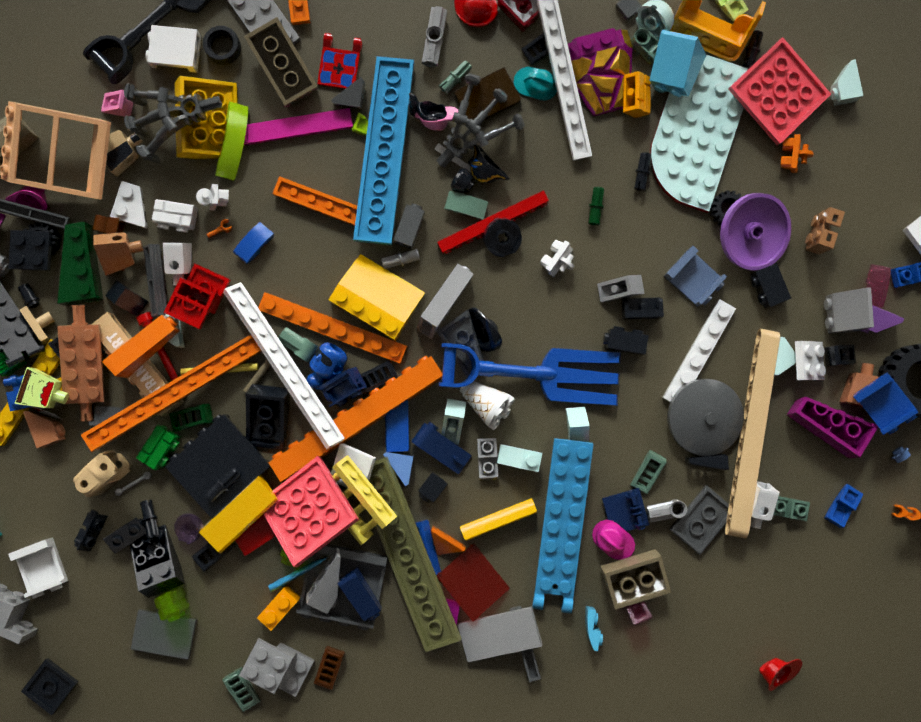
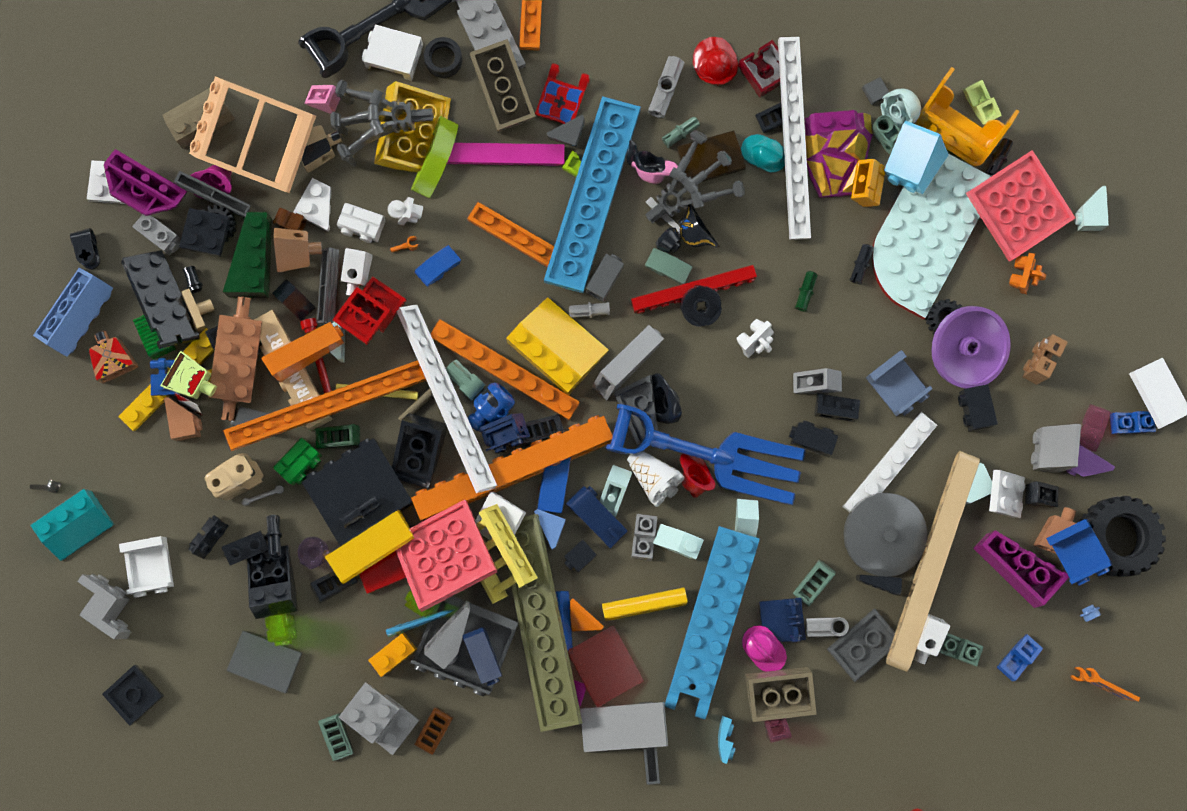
camera: 15 degrees right, 5 degrees down
none -> red piece [680,454,715,498]

